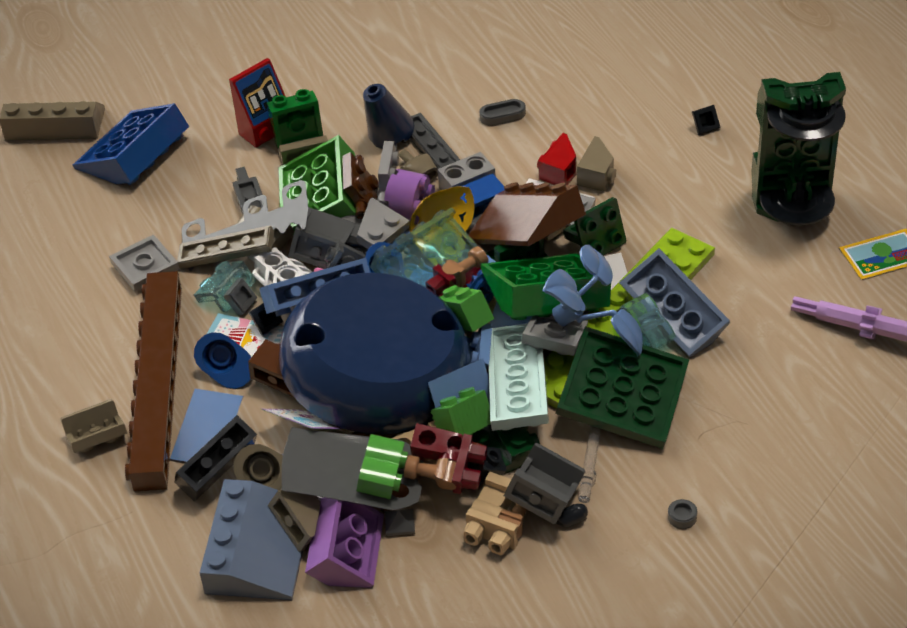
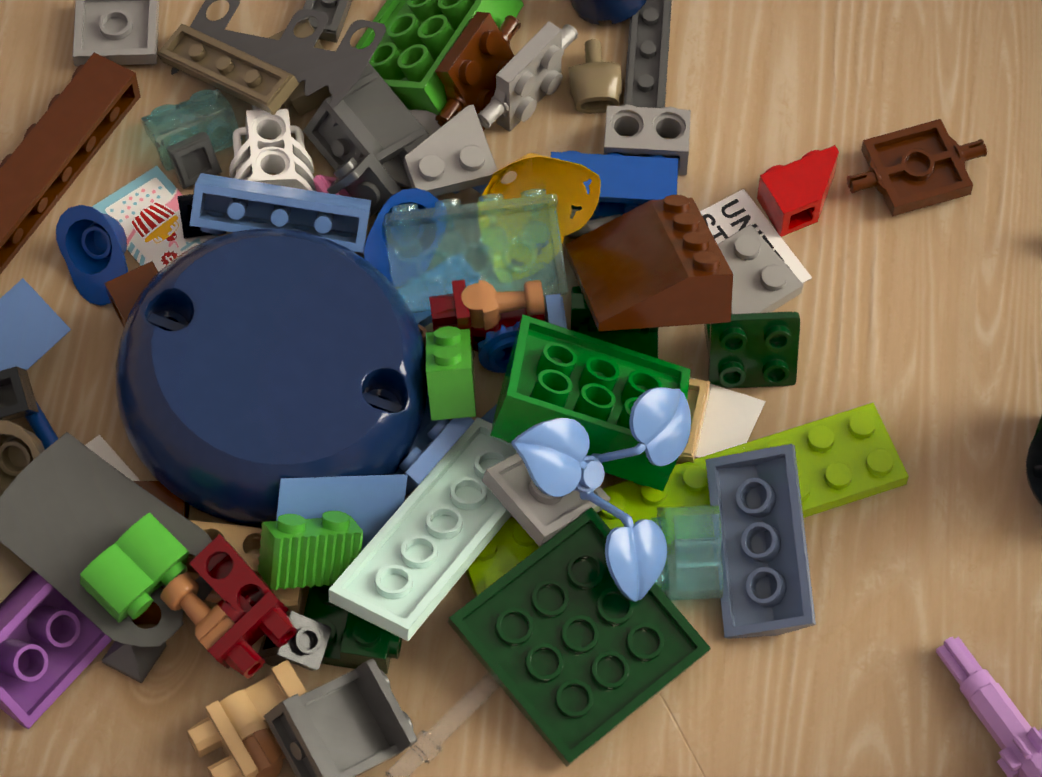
camera: 30 degrees right, 15 degrees up
sticker [262,409,343,429] -> none
medium lavender brick [384,169,435,224] -> none
dark grey tile [479,99,526,126] -> none
dark tan slope [577,136,616,192] -> none
none -> reddish brown plate [847,119,987,217]

